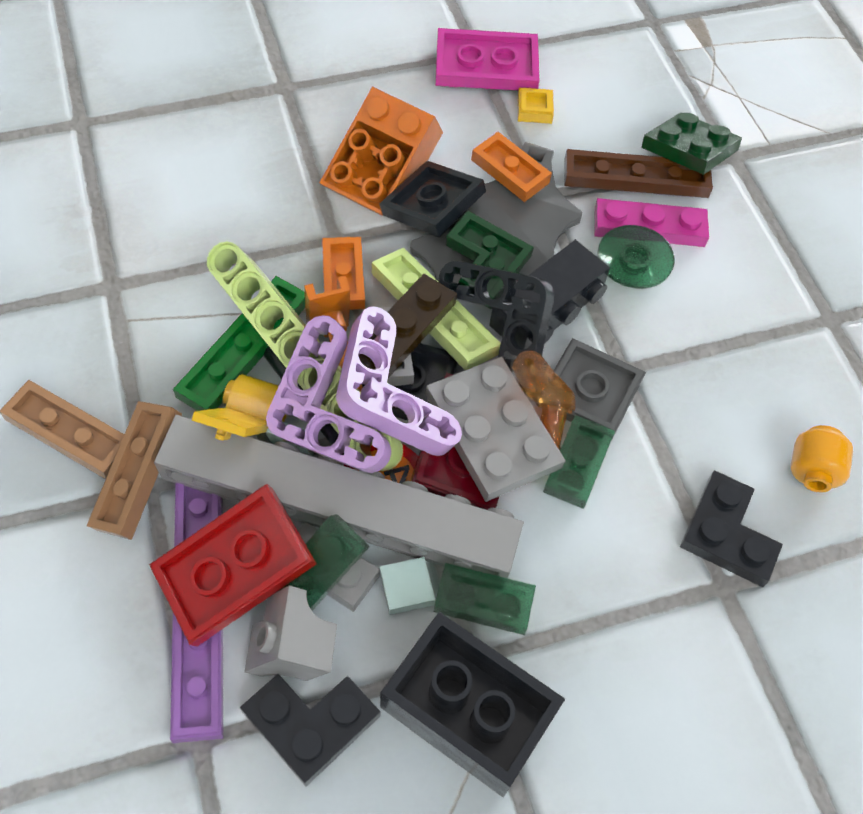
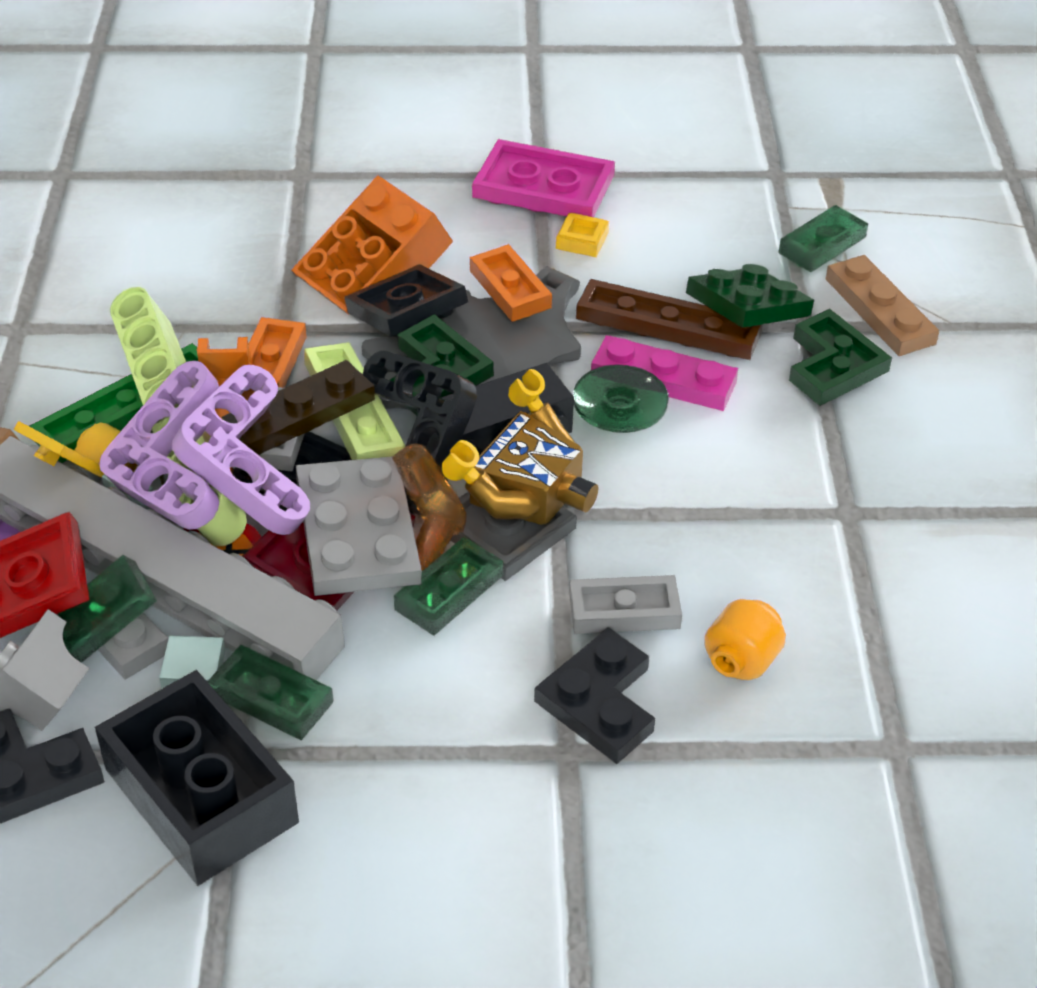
camera: 20 degrees right, 15 degrees down
none -> torso [442,369,599,525]
none -> light grey plate [569,575,682,634]
none -> clear green plate [778,205,869,272]
none -> dark green plate [789,308,892,406]
none -> medium nougat plate [826,254,940,356]

